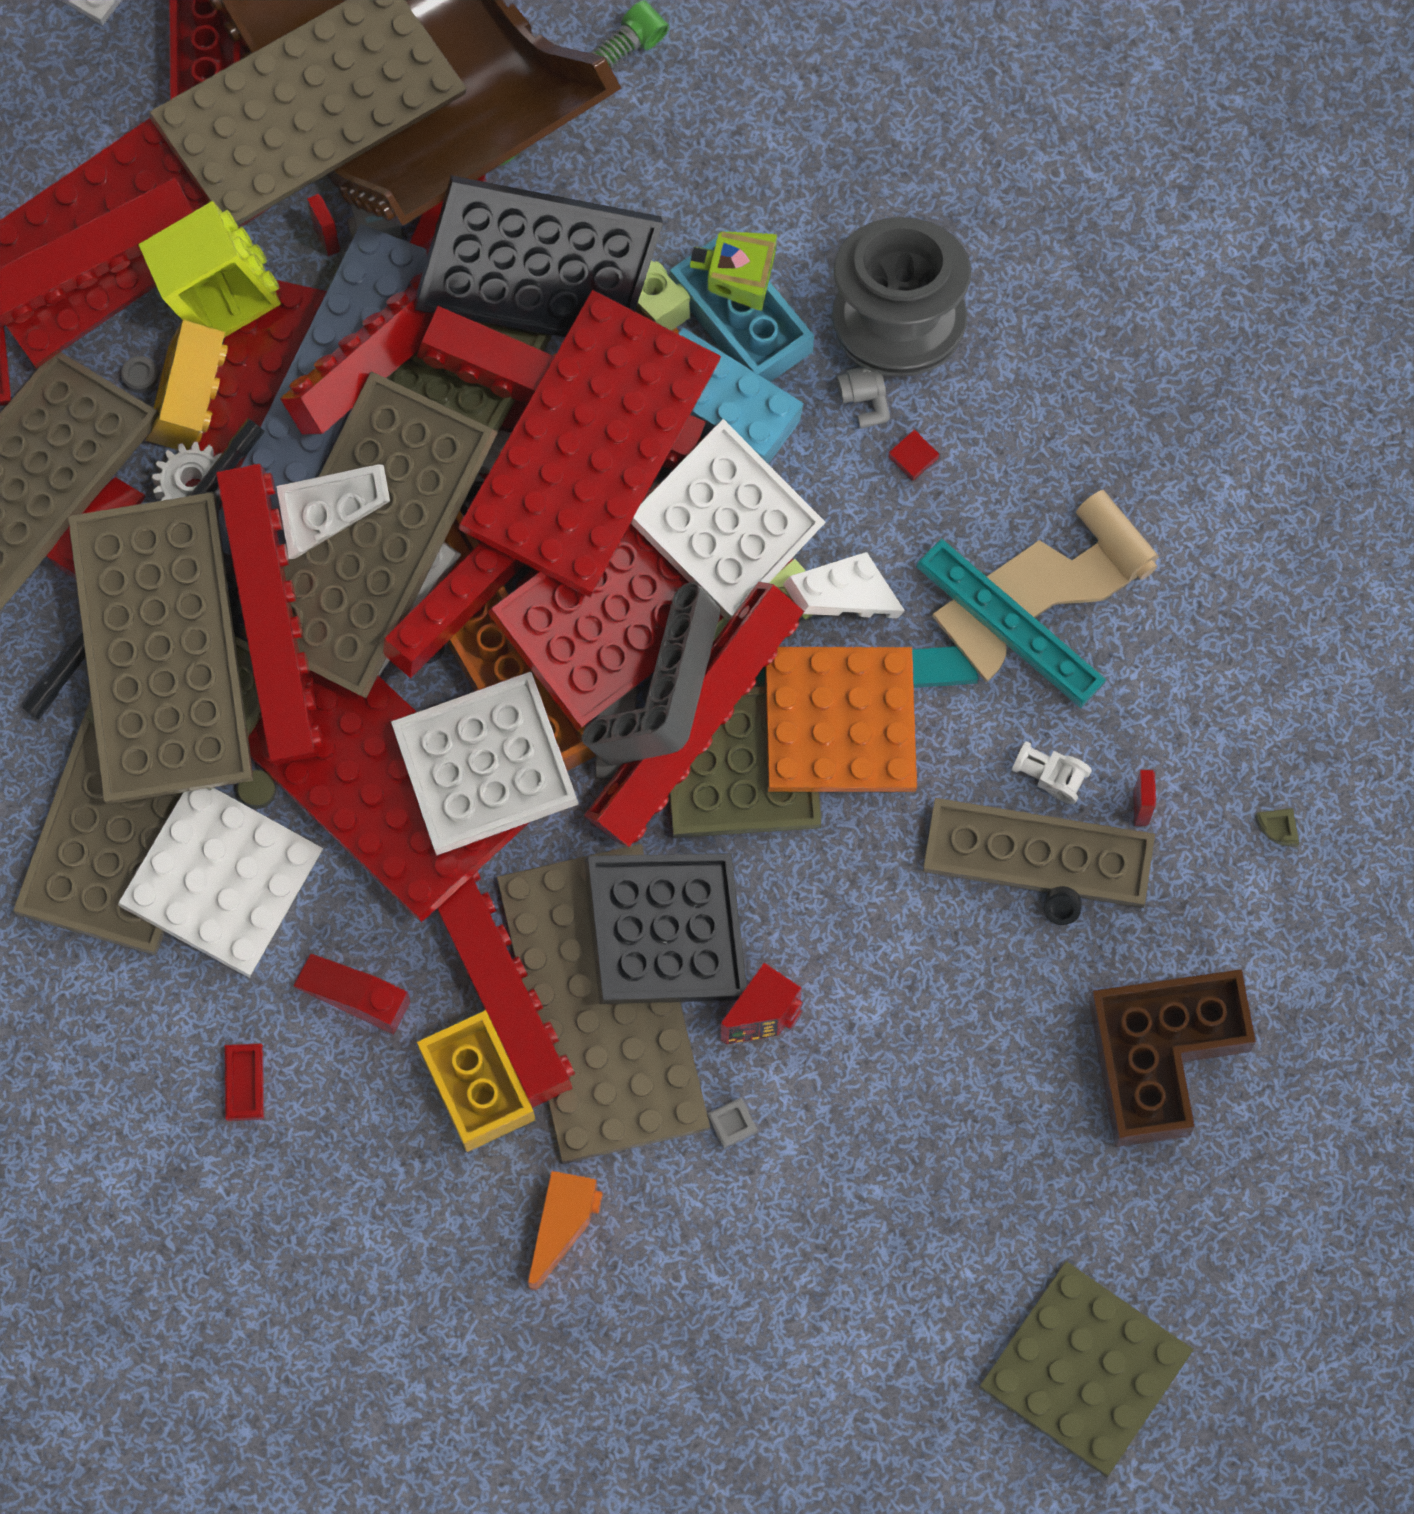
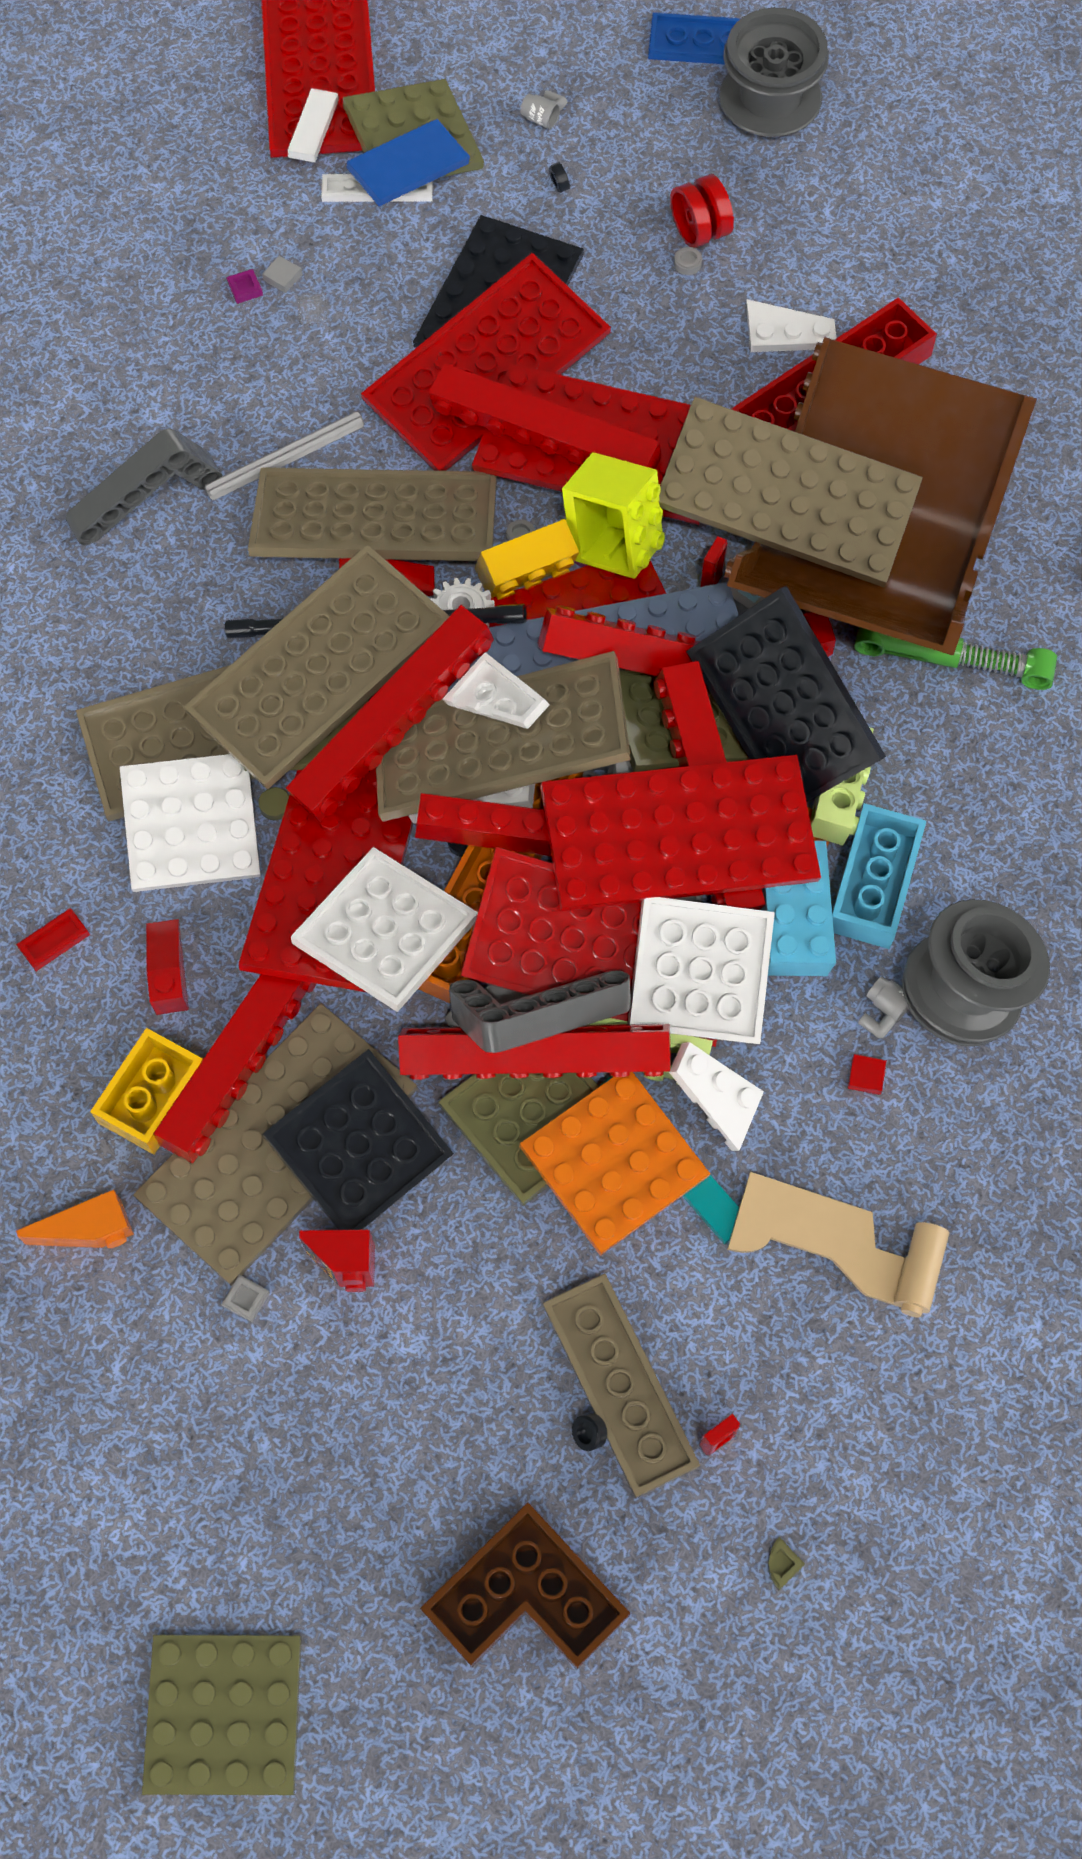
camera: 55 degrees right, 5 degrees down
lime torso [690,231,777,311] -> none
teal tile [916,538,1107,708] -> none
white connector [1012,741,1092,804] -> none

